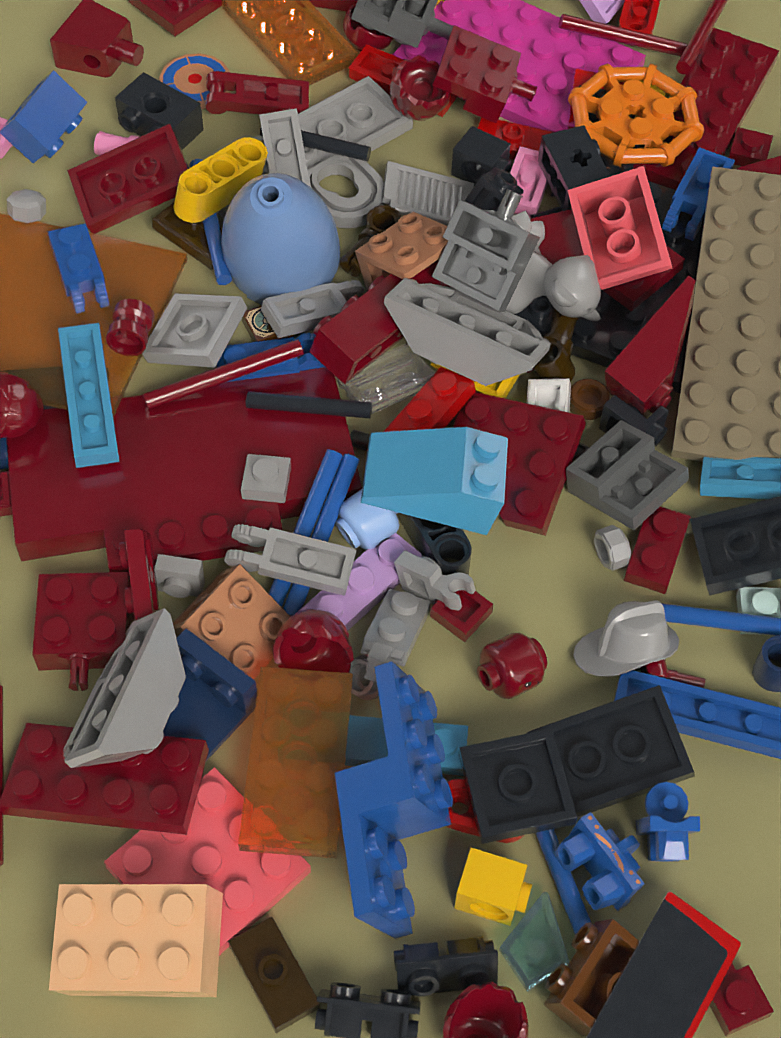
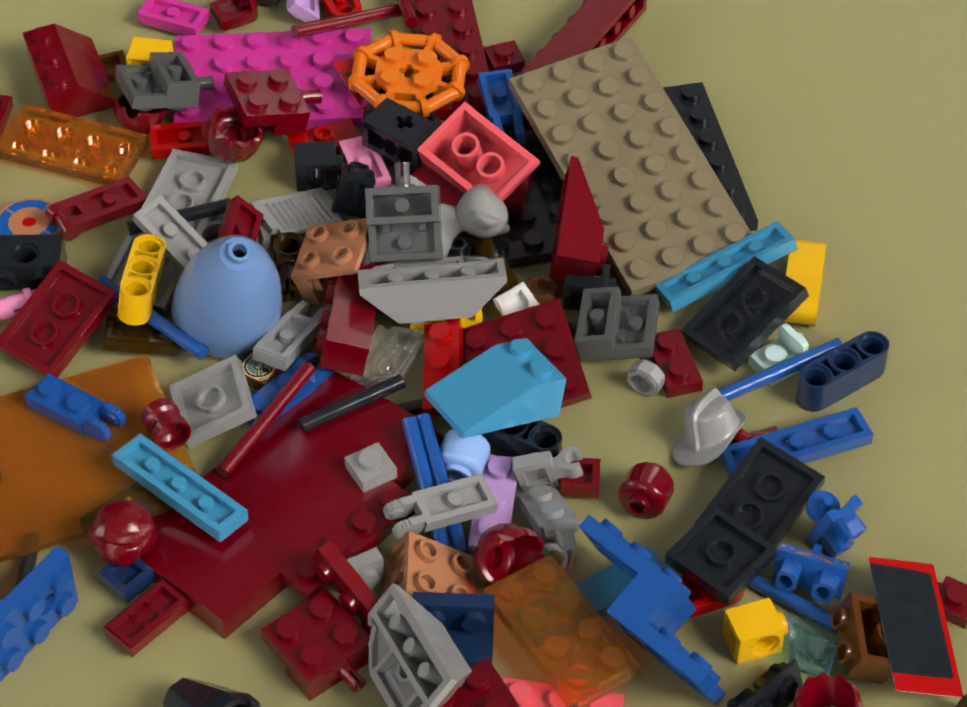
camera: 35 degrees left, 10 degrees down
none -> dark red plate [218,195,264,241]

